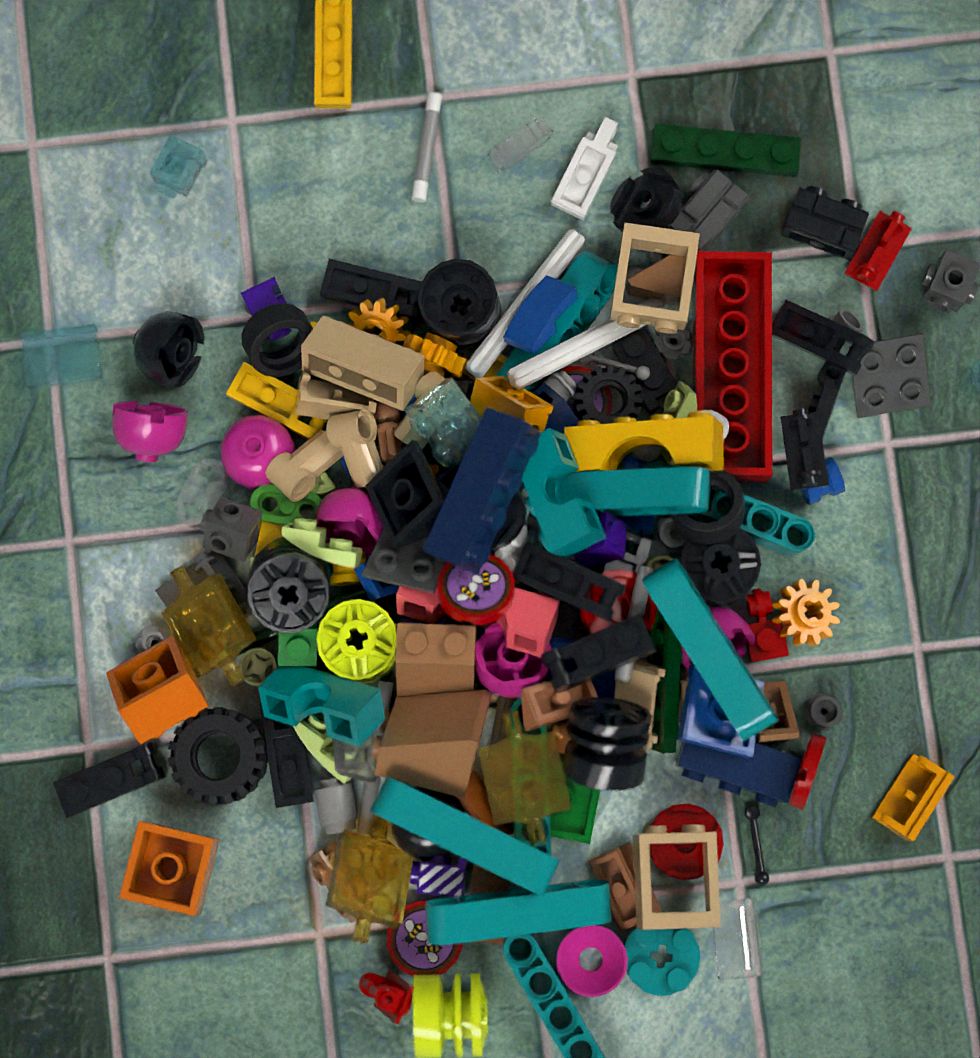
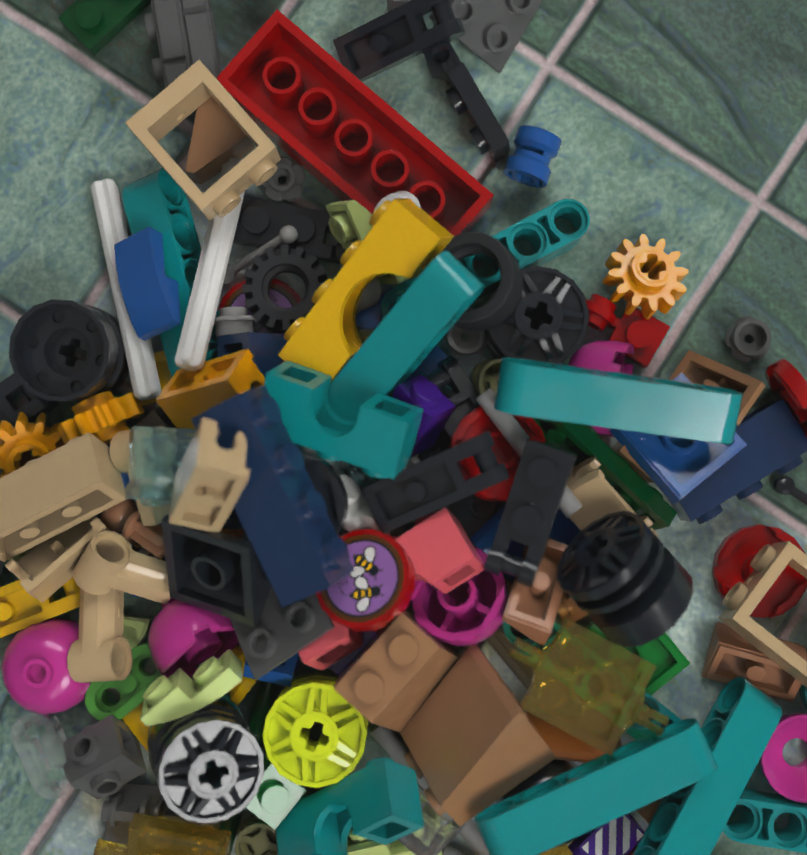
camera: 50 degrees left, 5 degrees up
white hinge [551,117,618,221] -> none
black plate [610,167,685,233] -> none
black hinge [780,408,829,491] -> none
none -> tan hinge [168,417,250,532]

